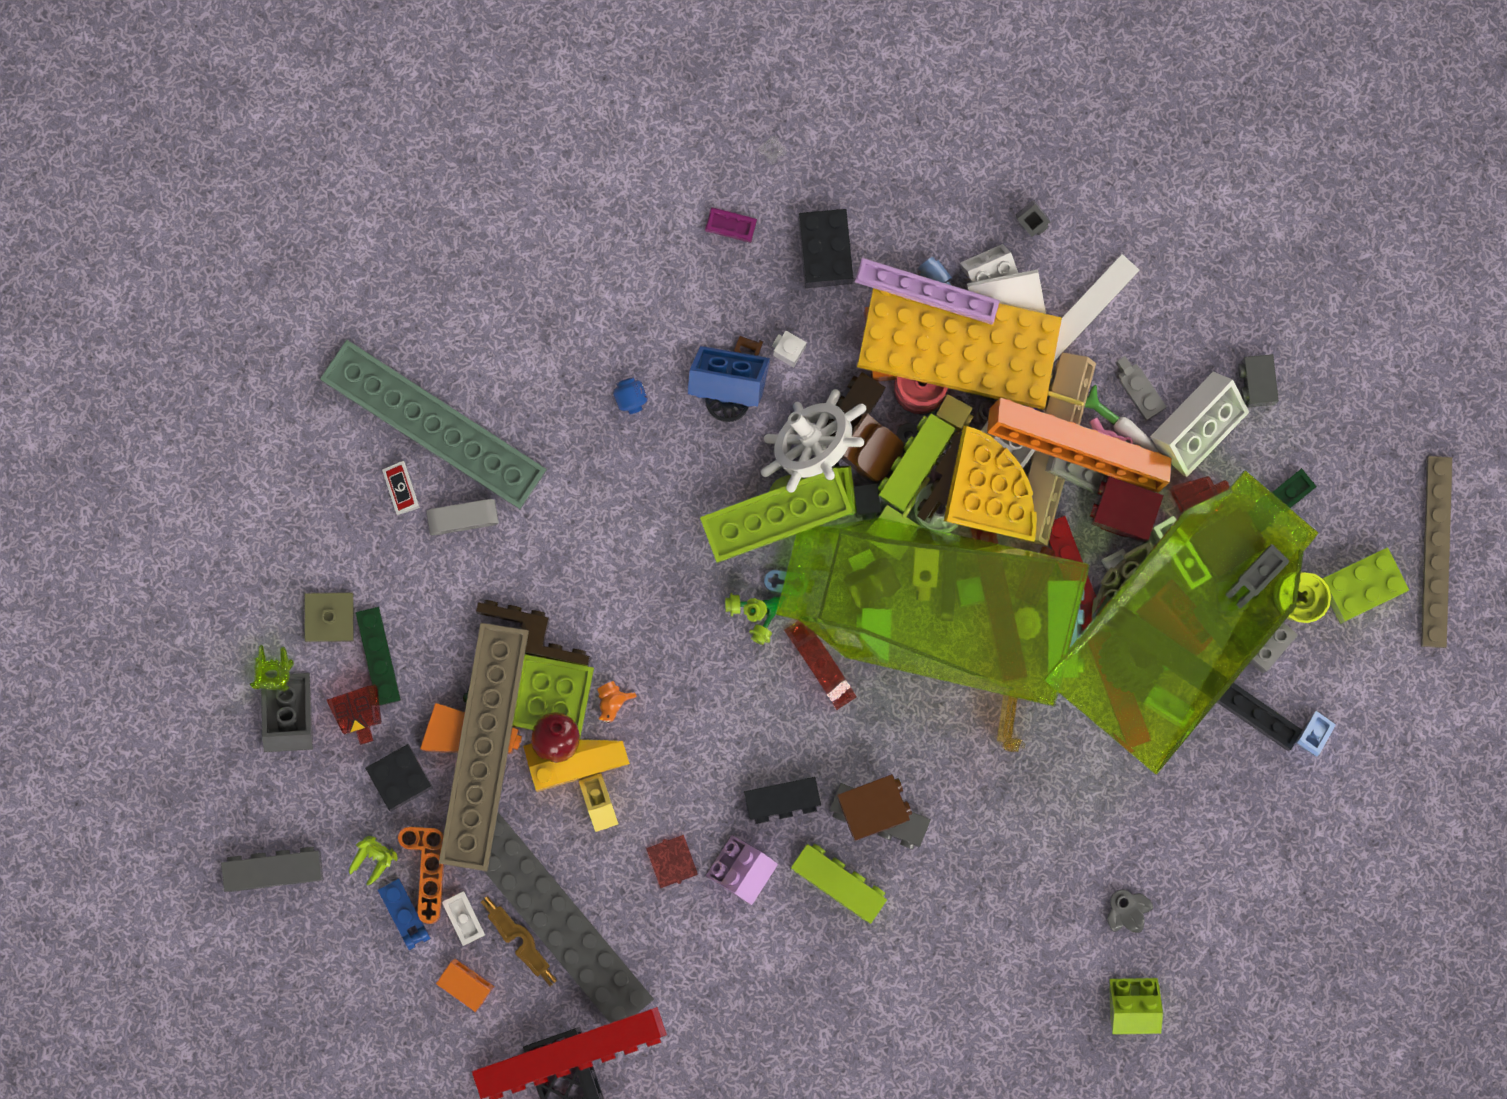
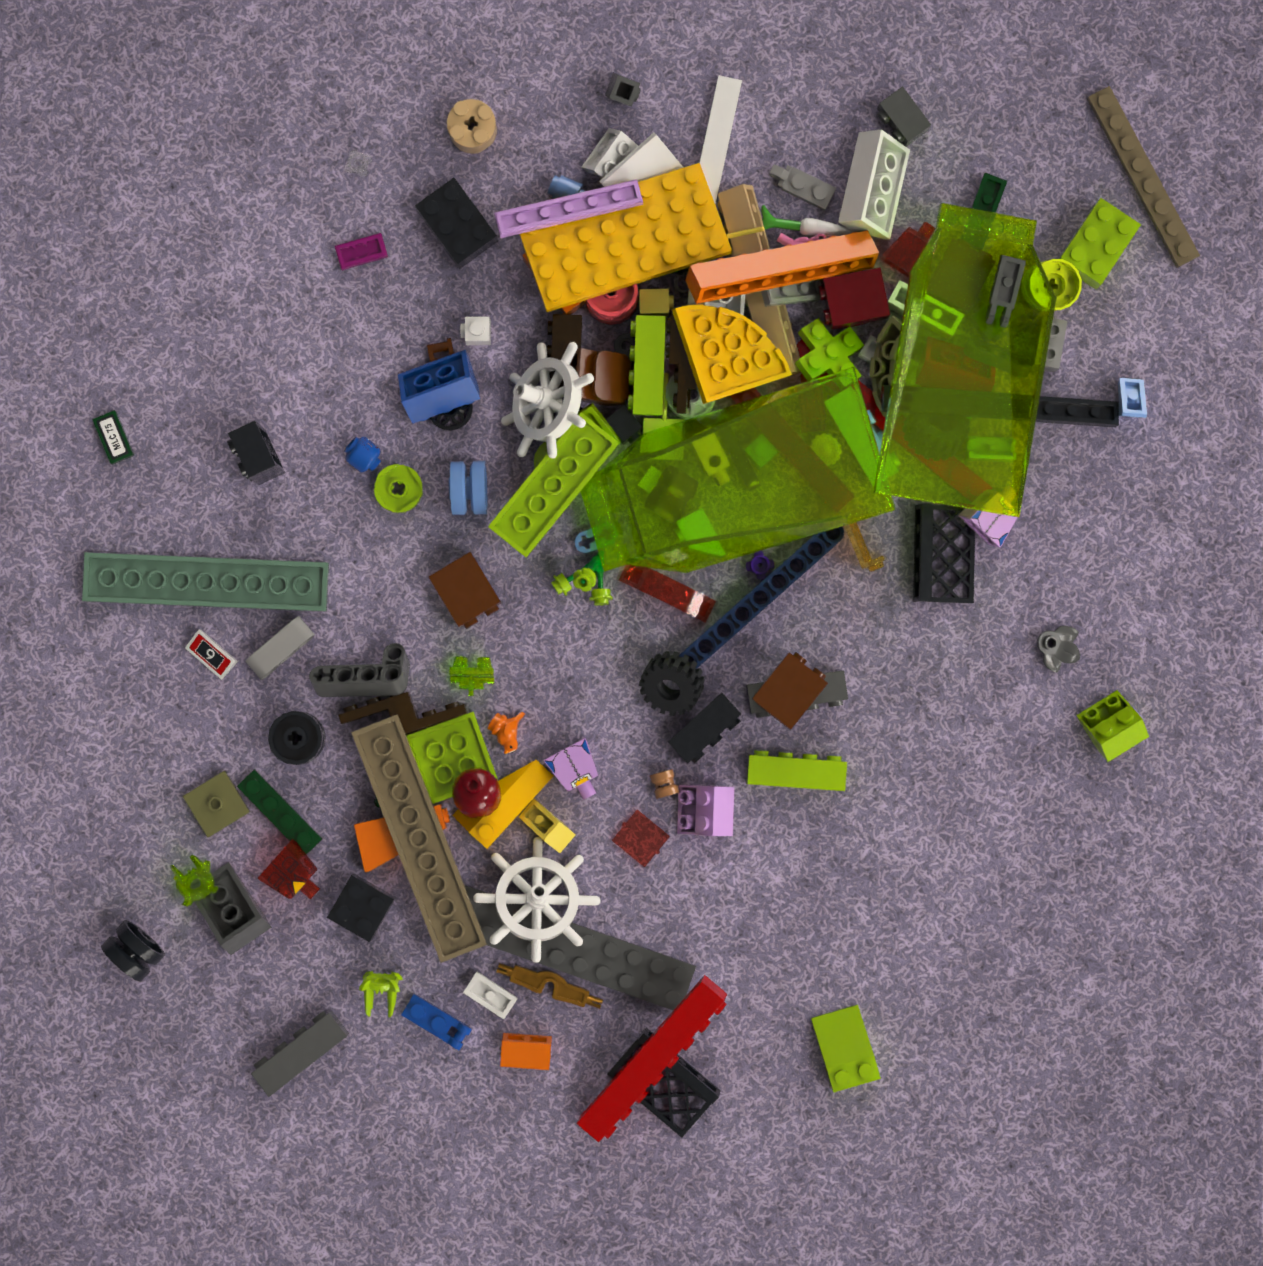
camera: 30 degrees left, 5 degrees up
orange beam [398,827,444,924] -> none
none -> tile [92,410,135,465]
none -> black wheel [101,920,165,982]
none -> black brick [227,421,285,485]
none -> black wheel [268,711,326,765]
none -> dark grey beam [309,643,410,697]
none -> lime plate [374,464,423,513]
none -> reddish brown brick [429,552,502,629]
none -> tan brick [447,99,497,154]
none -> medium blue wheel [449,461,488,515]
none -> clear neon green hips [449,656,495,696]
none -> white piece [473,837,601,963]
none -> lavender torso [544,738,598,800]
none -> black tyre [639,651,705,716]
none -> medium nougat wheel [649,769,679,799]
none -> dark blue beam [679,522,844,669]
none -> dark purple plate [745,551,775,580]
none -> lime plate [795,318,865,391]
none -> black fence [913,503,975,603]
none -> lavender torso [958,485,1019,547]

